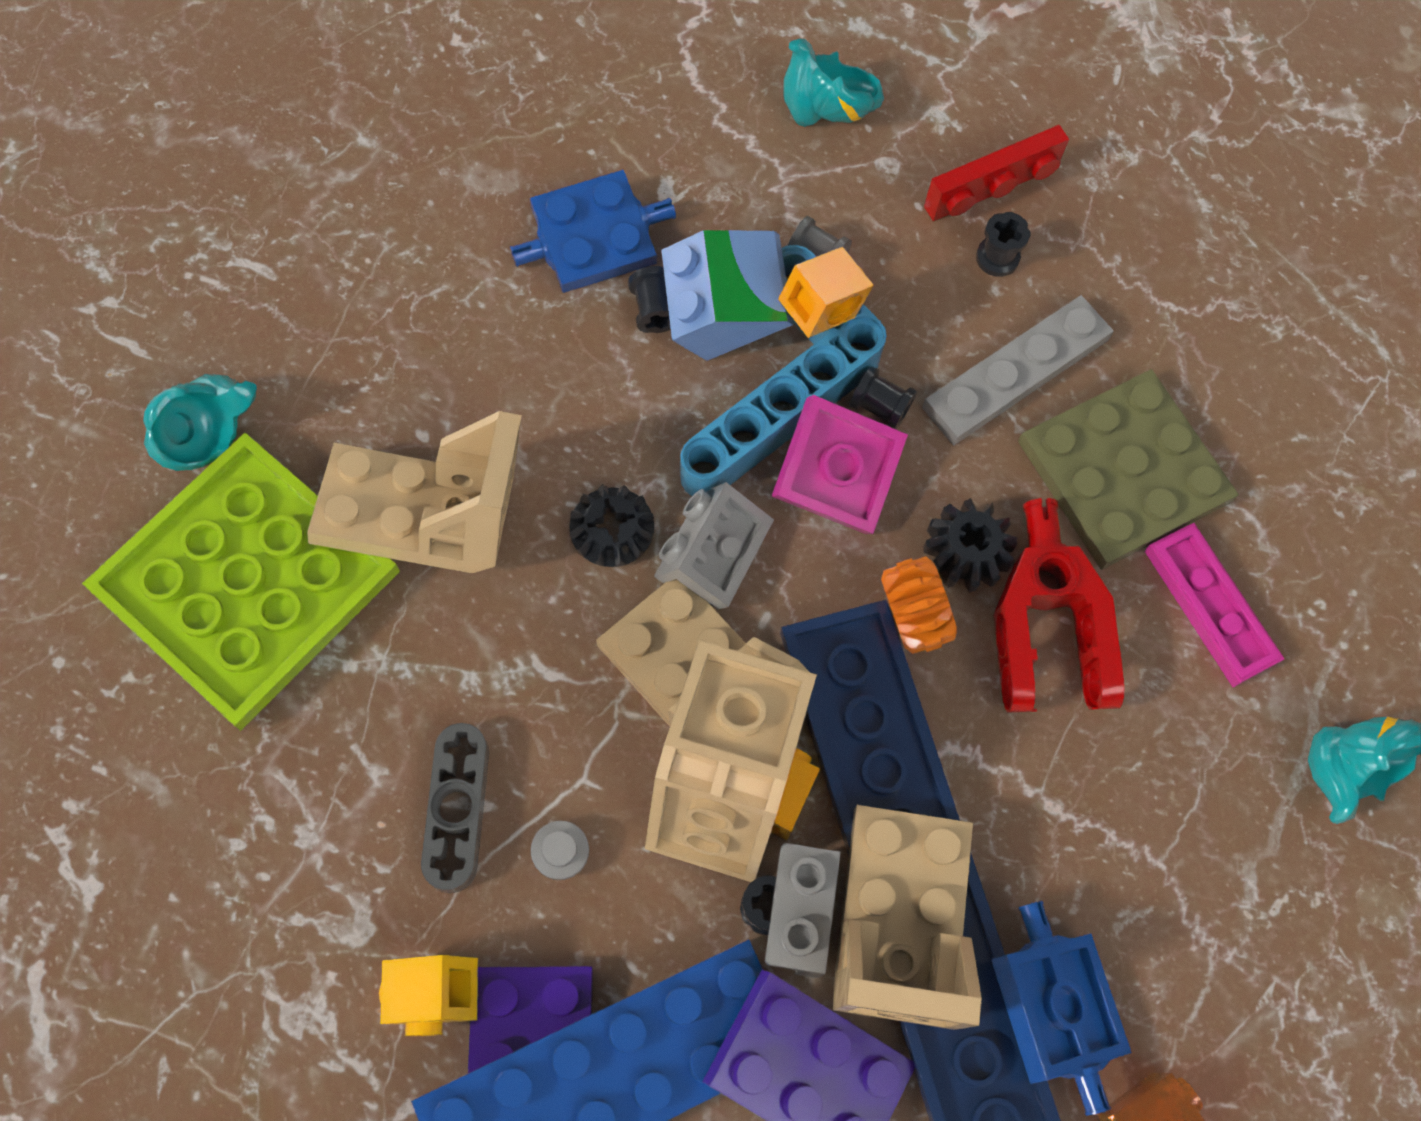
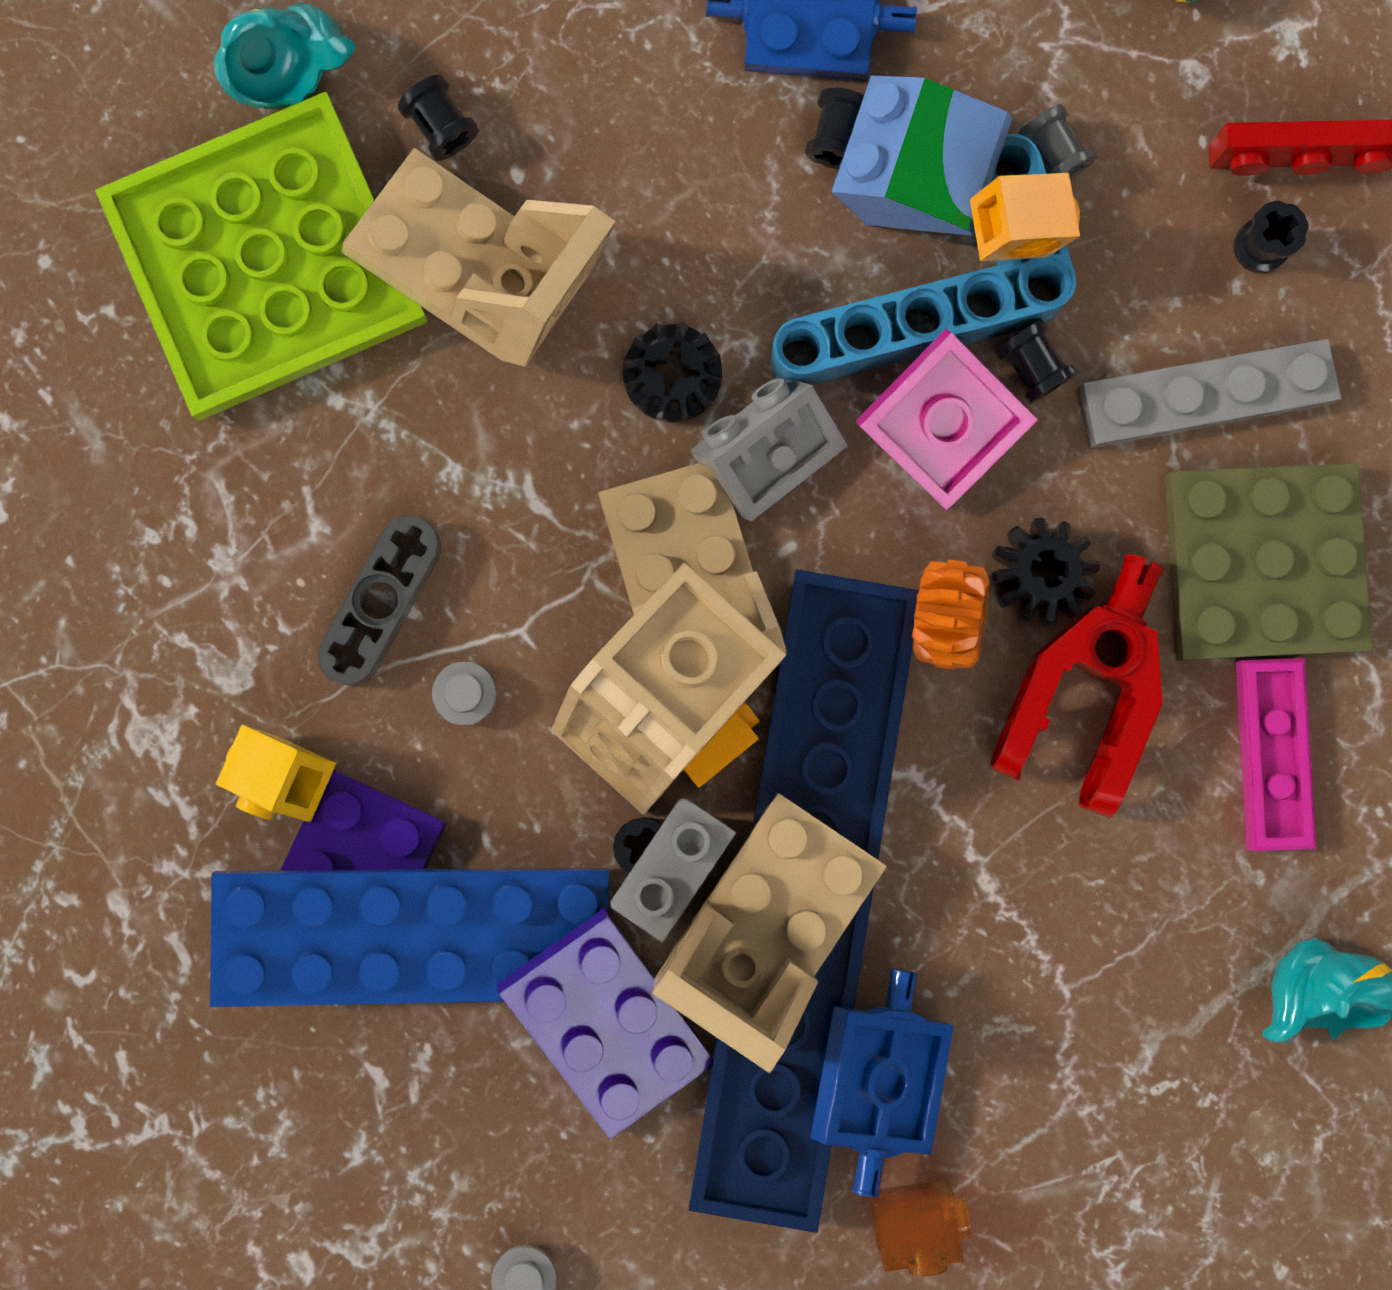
camera: 25 degrees right, 15 degrees up
none -> black bush [398,75,479,161]

